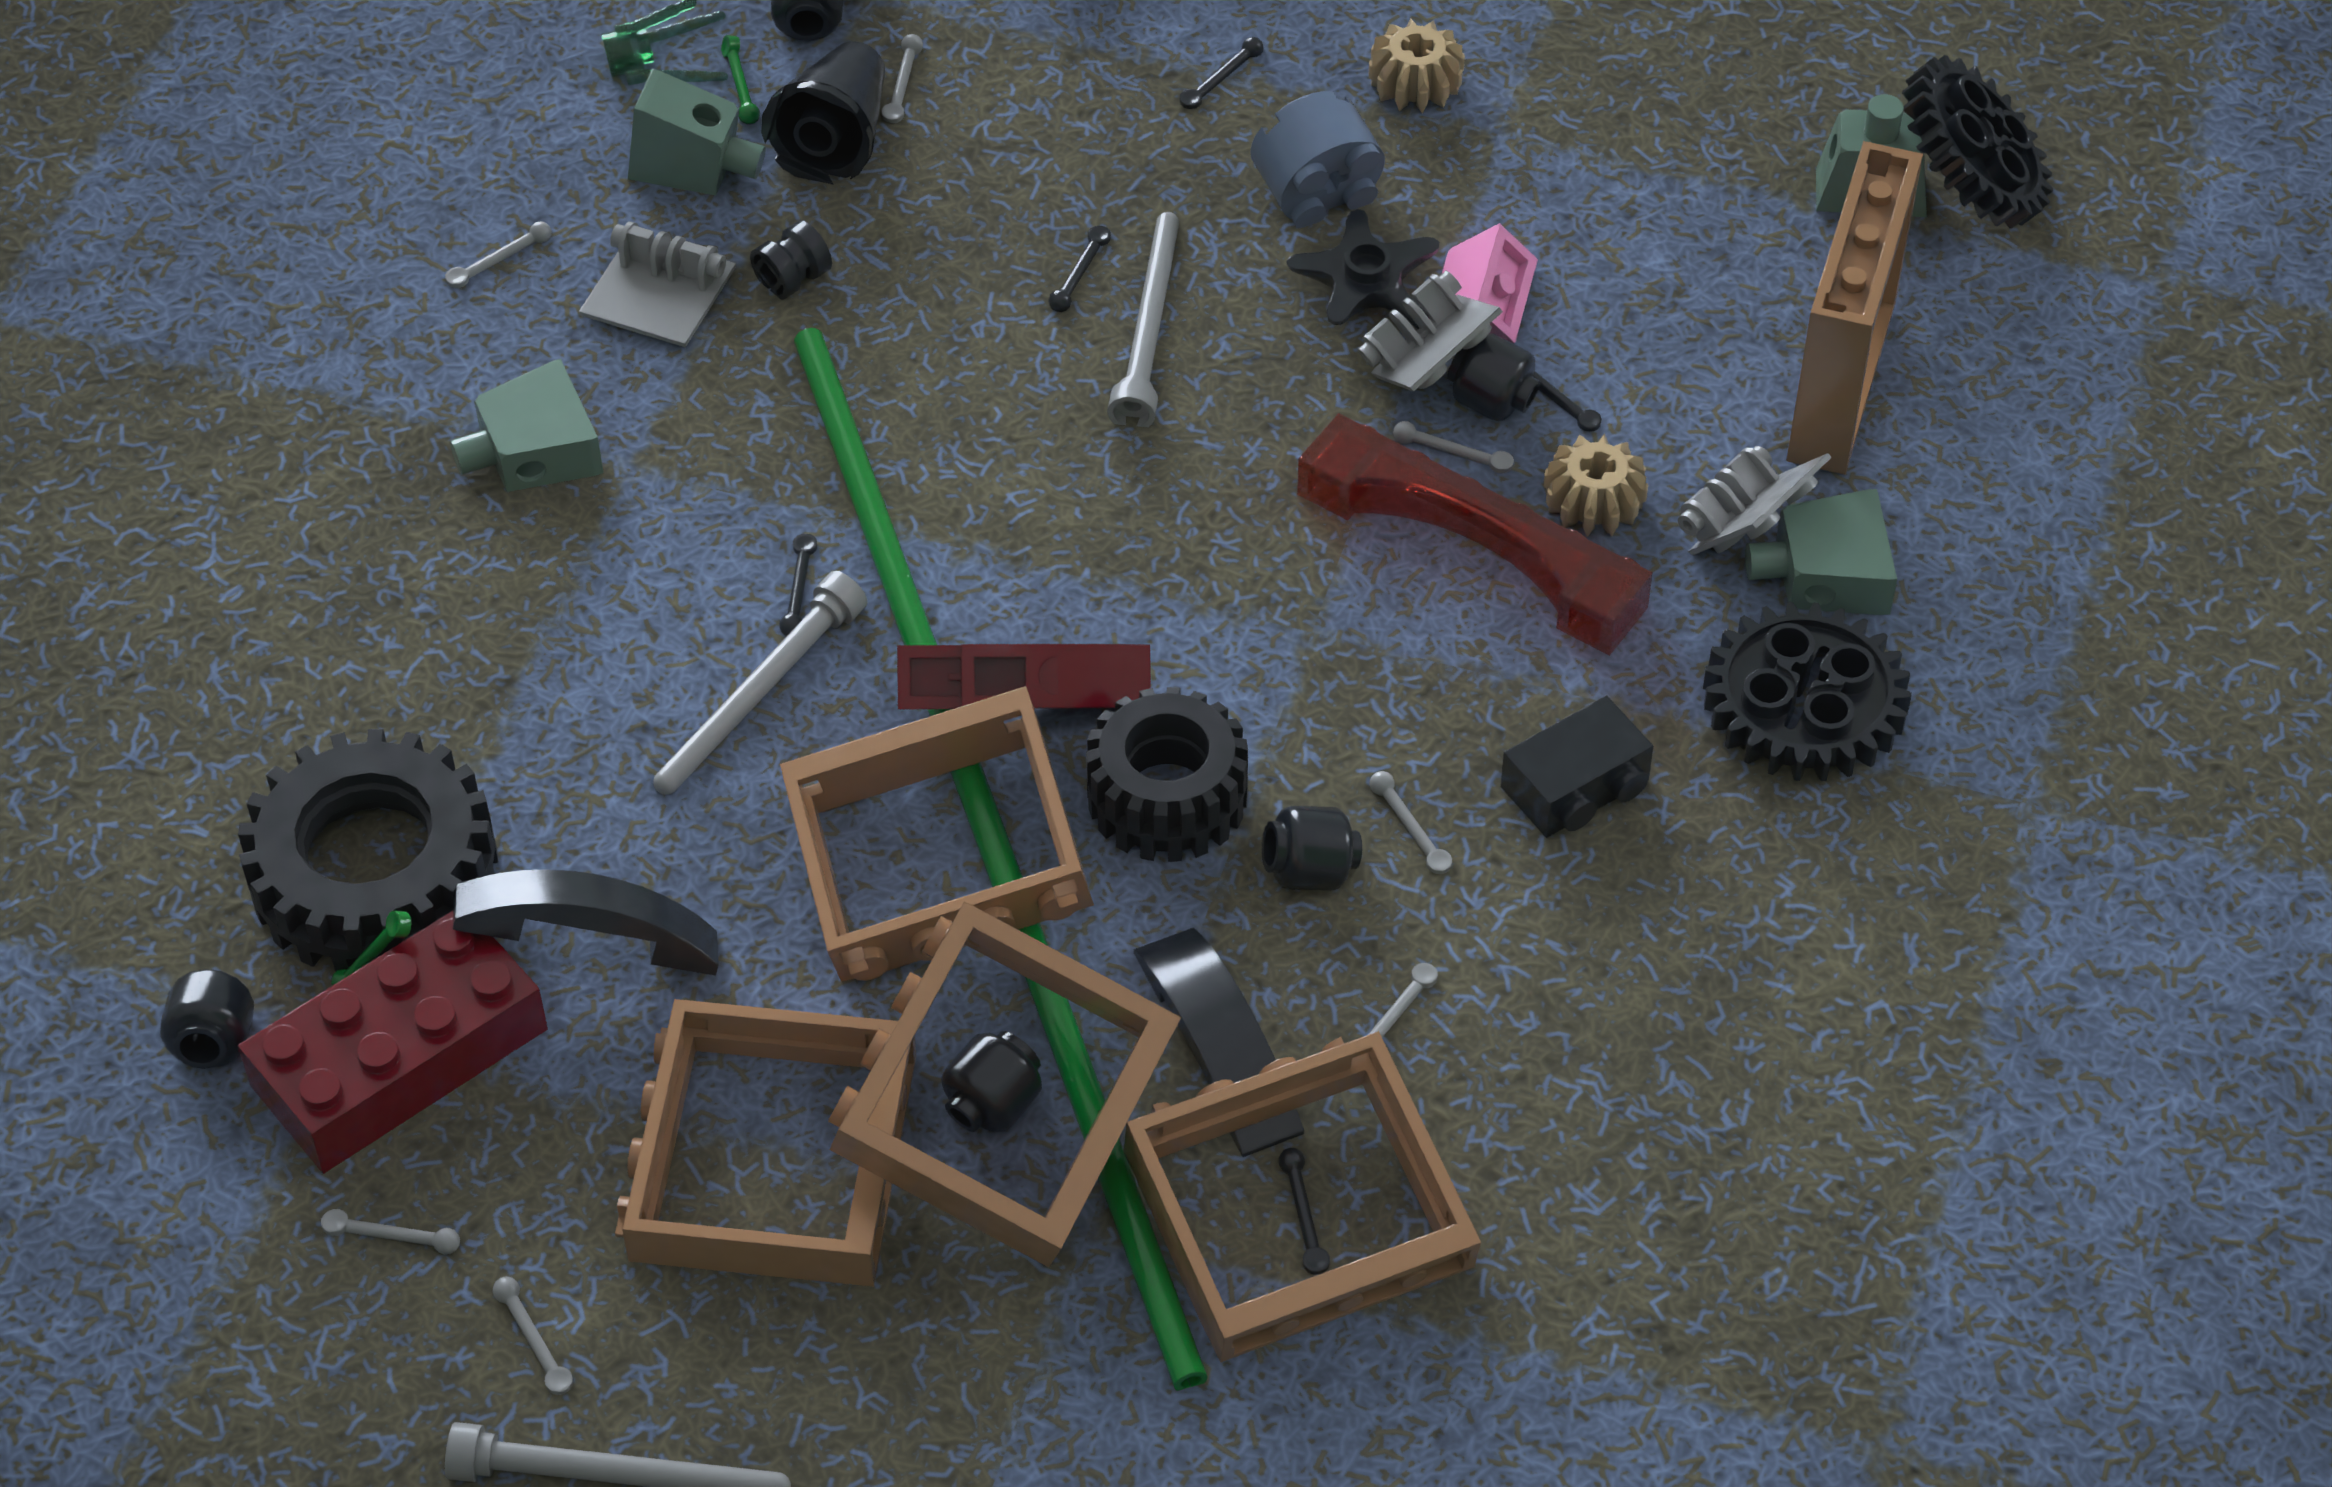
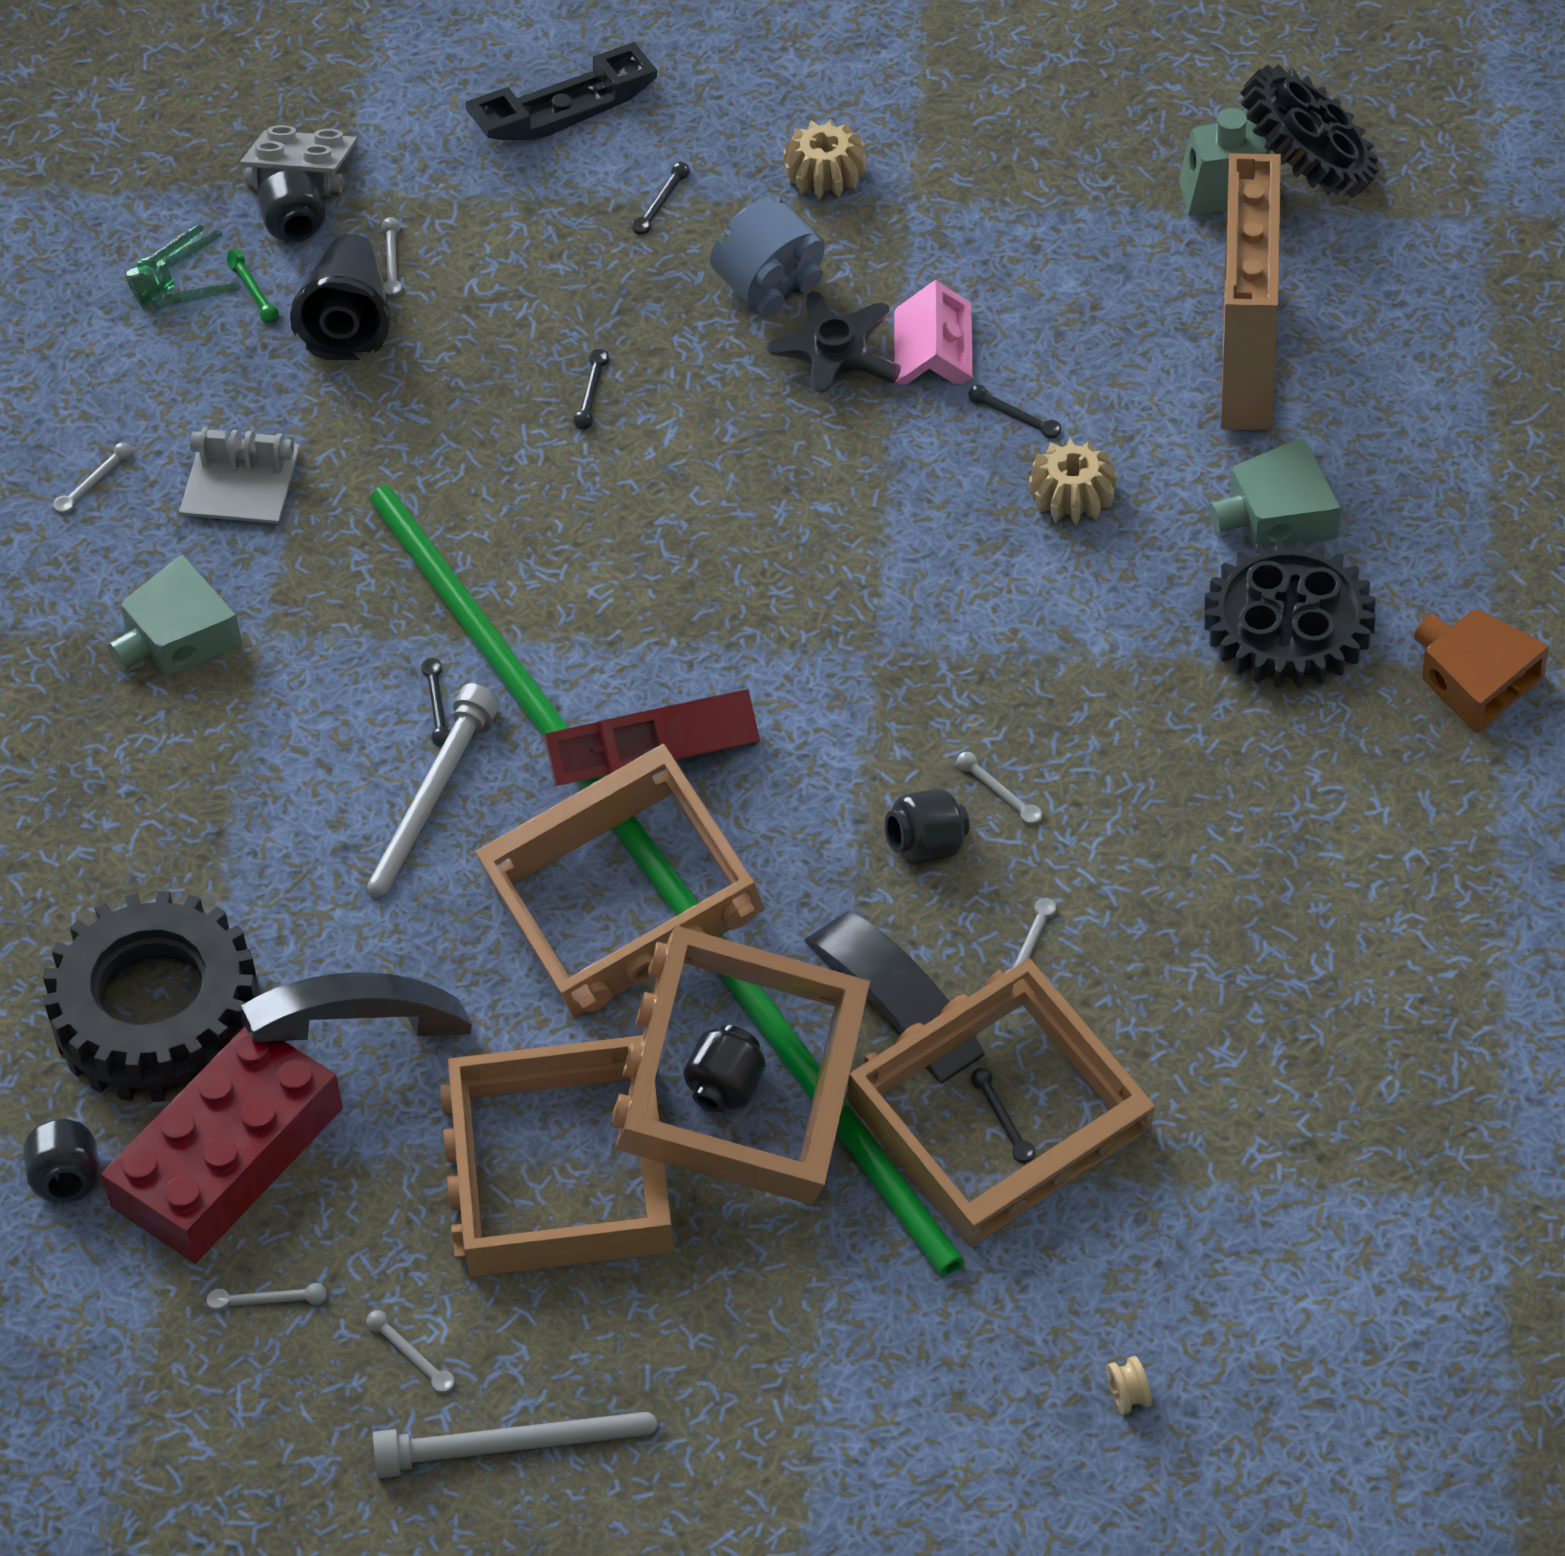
camera: 10 degrees left, 0 degrees up
green hinge [331,911,411,986] -> none
sand green torso [628,69,766,195] -> none
black wheel [750,220,832,300] -> none
black tyre [1086,687,1248,862] -> none
light grey piece [1107,212,1179,427] -> none
clear red arch [1297,413,1653,656] -> none
light grey hinge [1357,271,1503,392] -> none
light grey hinge [1393,421,1514,473] -> none
black head [1447,333,1541,421] -> none
black brick [1500,695,1654,838] -> none
light grey hinge [1678,446,1832,555] -> none
none -> dark orange torso [1414,610,1549,733]

